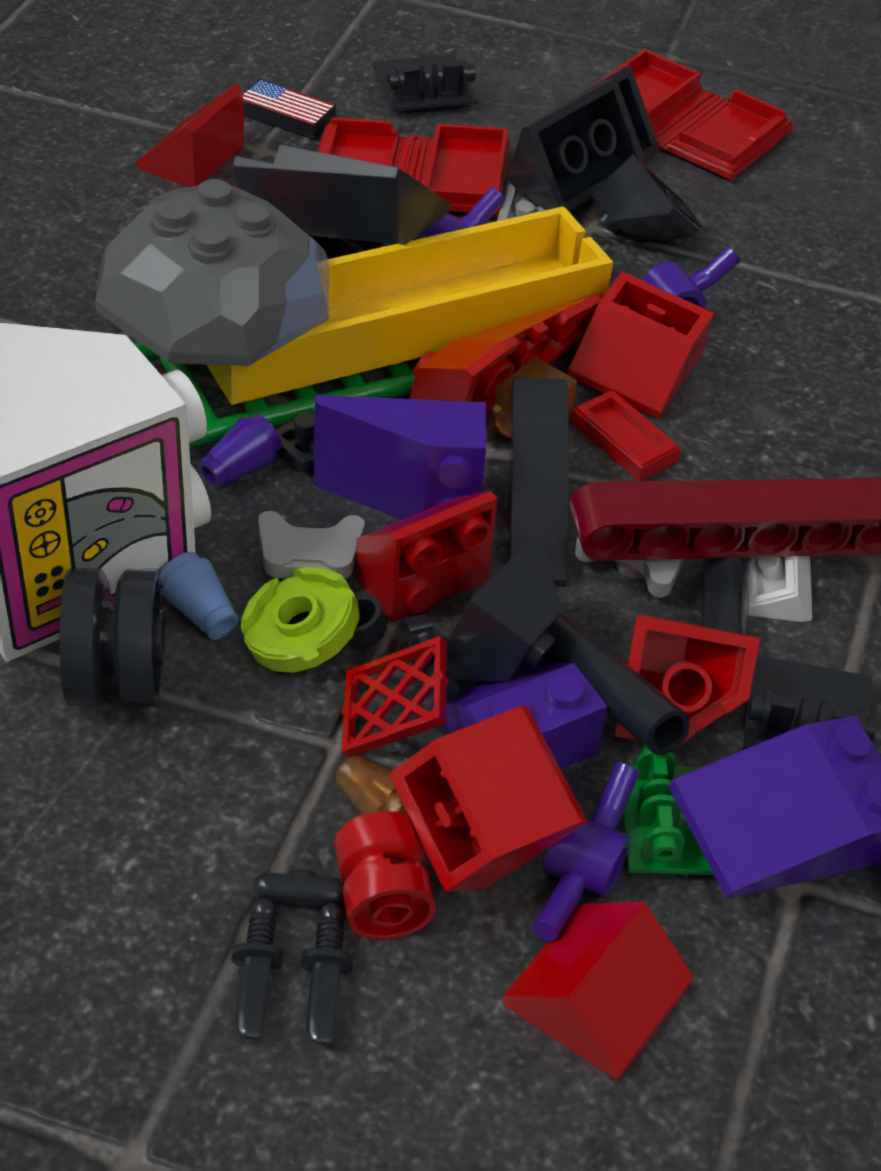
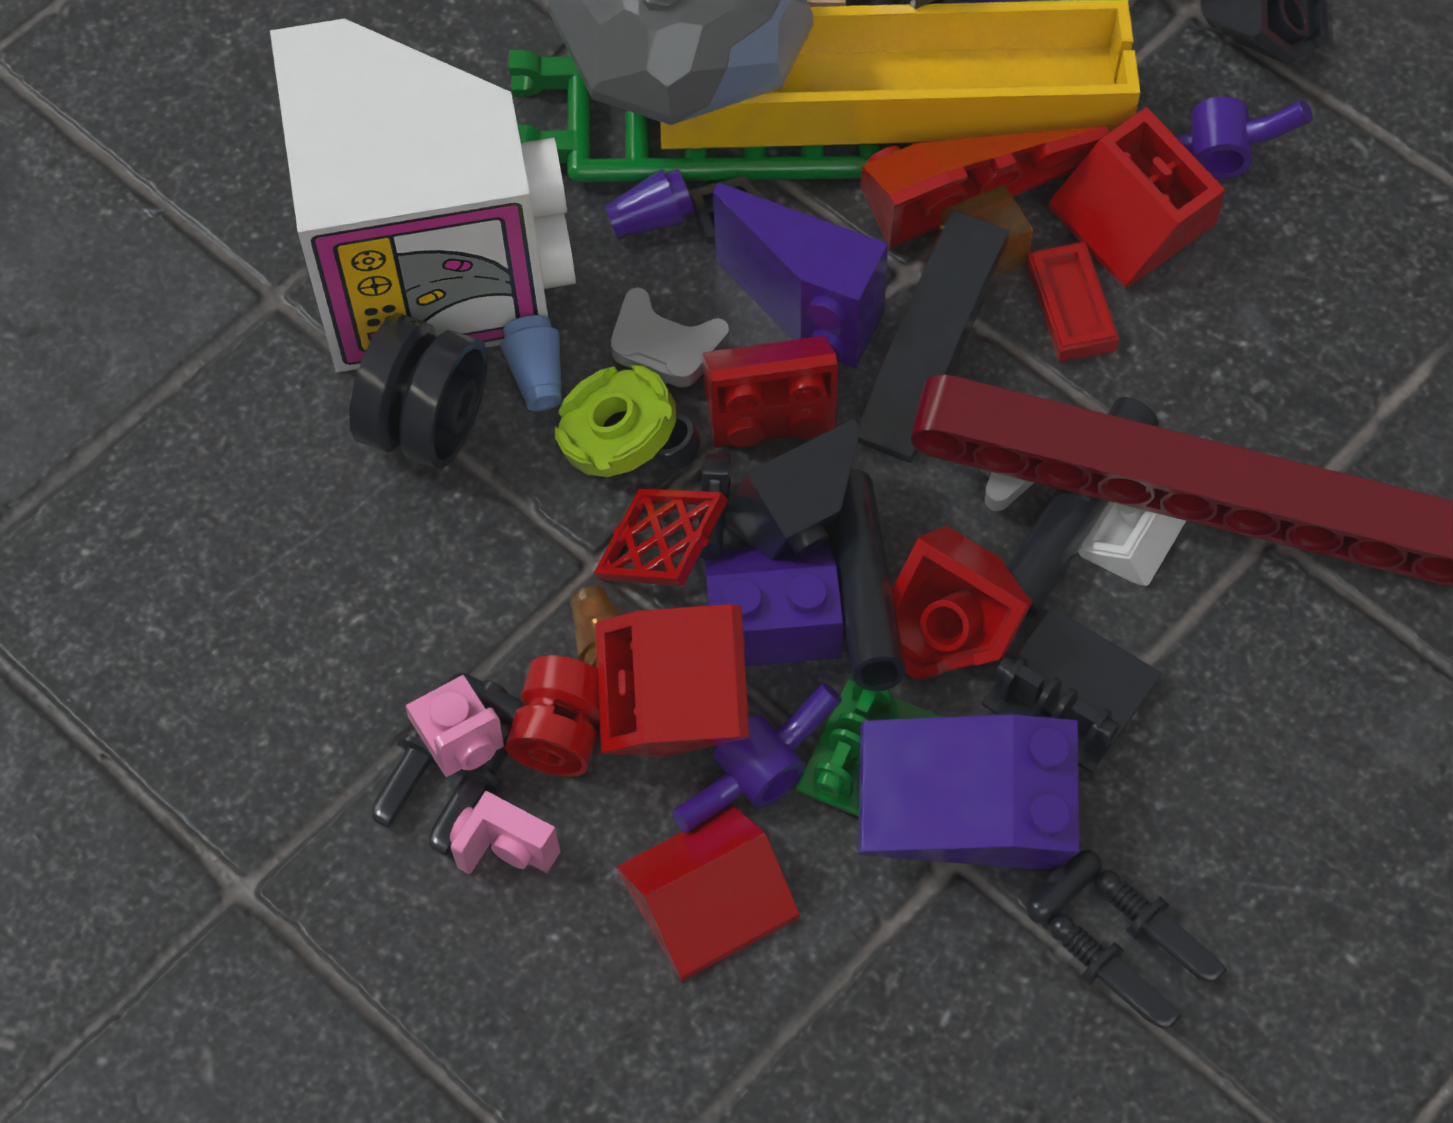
camera: 30 degrees right, 15 degrees up
none -> bright pink bracket [405,675,504,777]
none -> bright pink bracket [450,791,561,874]

